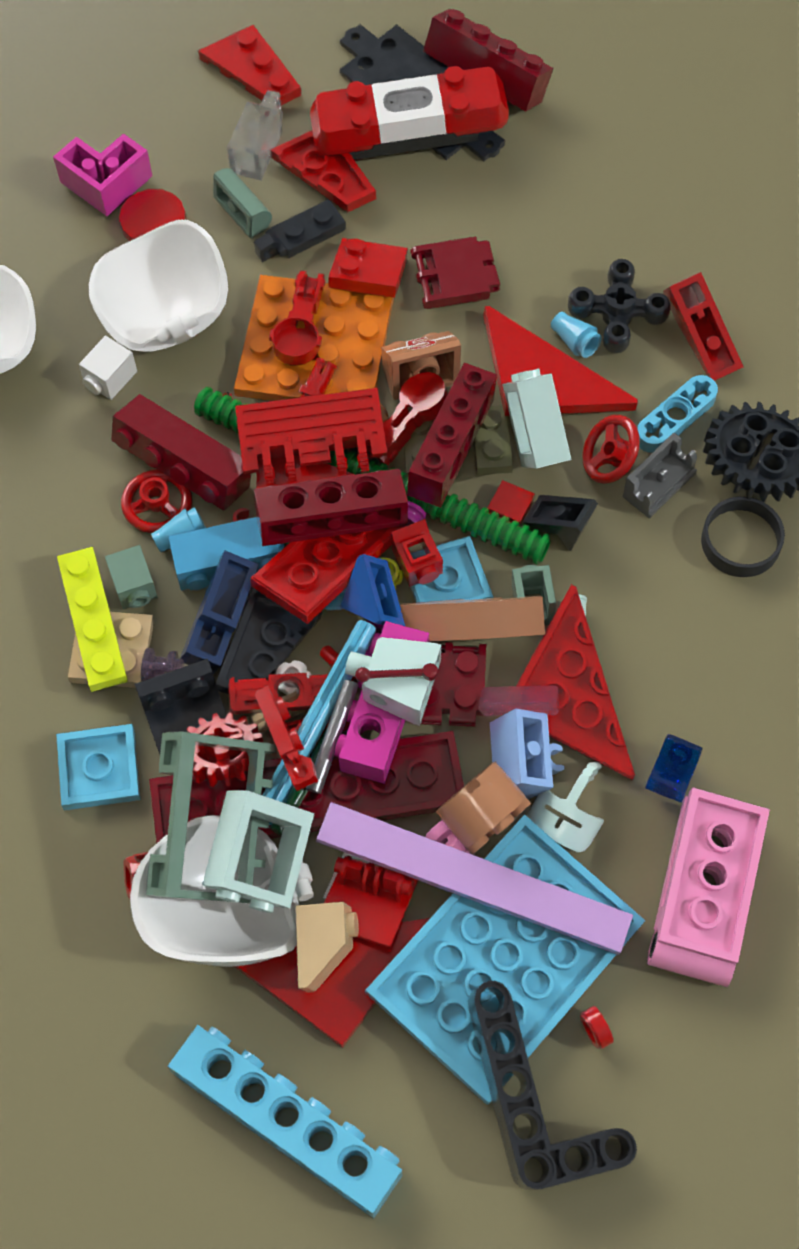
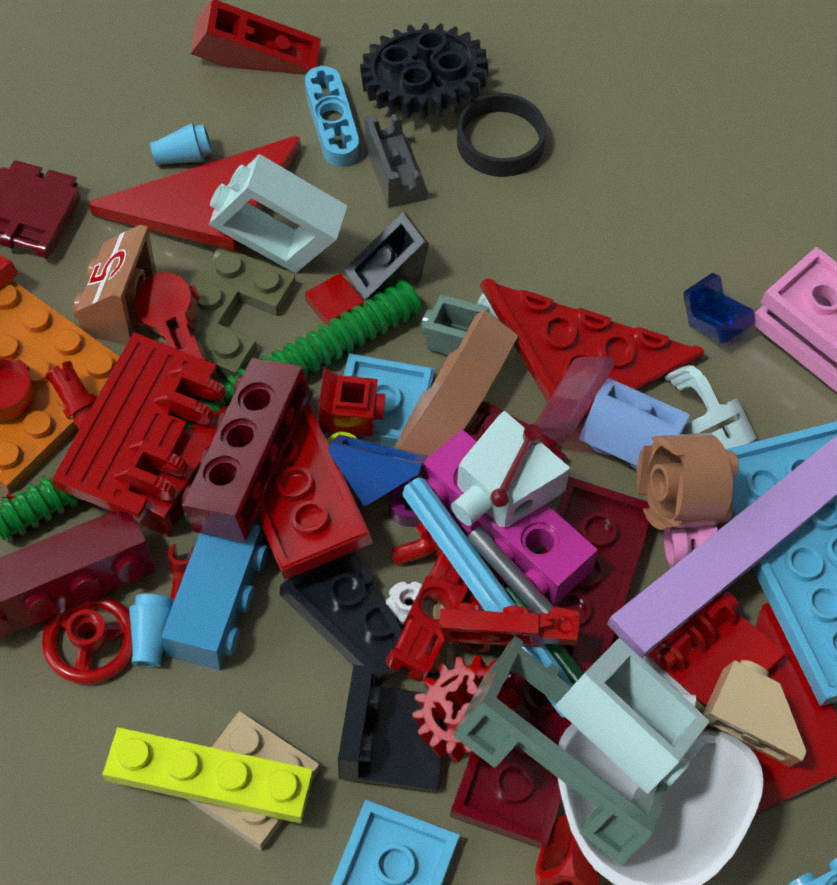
camera: 65 degrees left, 5 degrees down
sand green brick [105,545,158,609] -> none
clear purple wheel [140,647,184,682] -> none
dark blue slope [179,550,259,675] -> none
dark red brick [407,363,497,508] -> none
black gear [567,259,671,354] -> none
red piece [582,415,640,484] -> none

